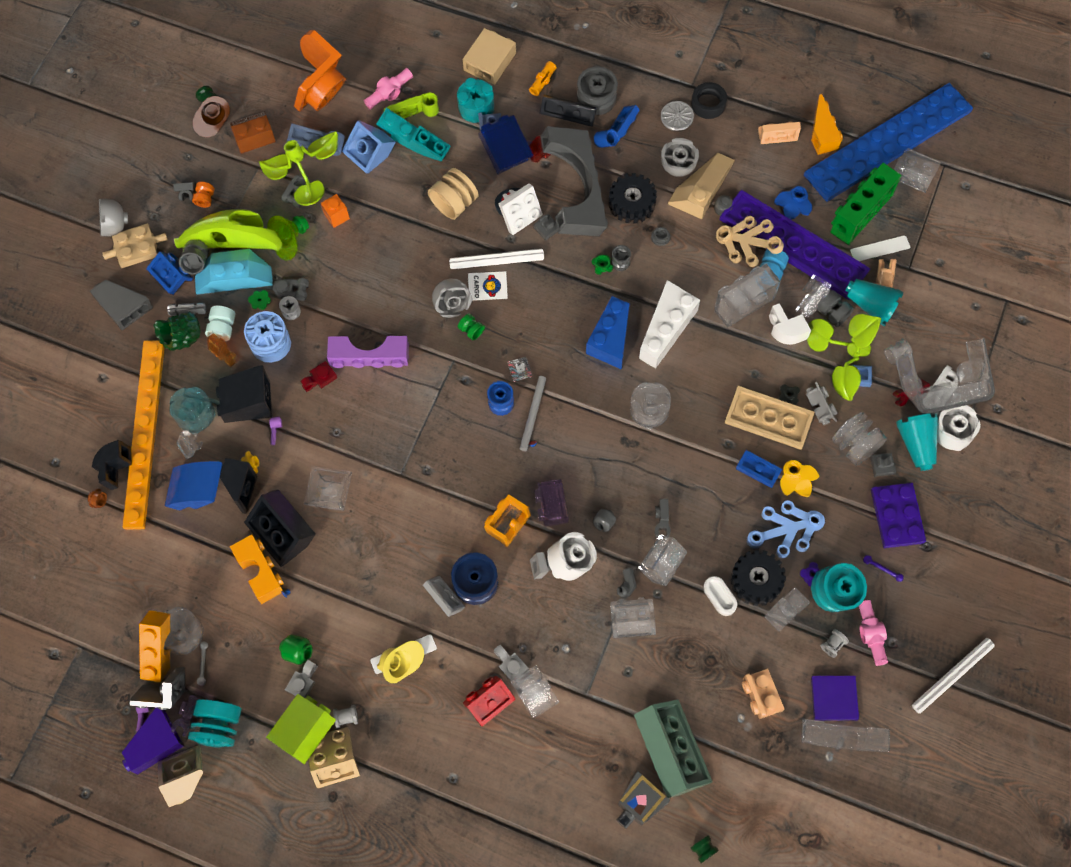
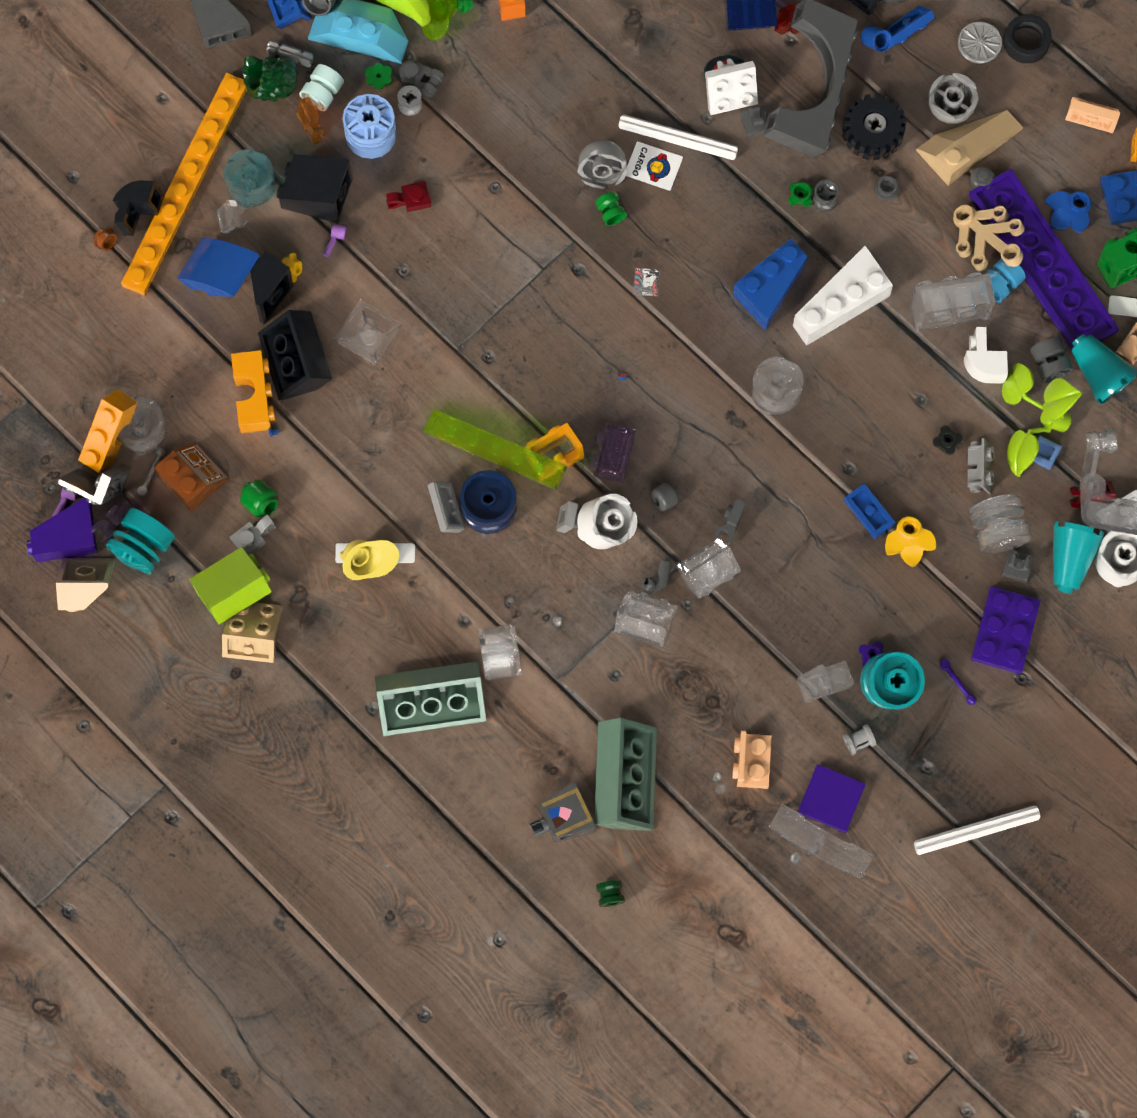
camera: 20 degrees right, 5 degrees up
medium lavender arch [327,336,409,368] -> none
light grey bush [333,705,358,728] -> none
tan wheel [428,168,479,220] -> none
bracket [463,676,516,727] -> none
blue wheel [487,381,514,416] -> none
light grey plate [494,645,529,684] -> none
light grey bar [520,376,546,451] -> none
white tile [704,576,737,616] -> none
tan plate [725,386,815,450] -> none
black bush [730,550,786,606] -> none
light blue plant [747,500,825,558] -> none
clear plate [796,275,832,318] -> none
bright pink pin [859,600,888,666] -> none
none -> dark orange slope [154,442,229,512]
none -> sand green slope [375,661,486,736]
none -> clear neon green tile [423,409,567,490]

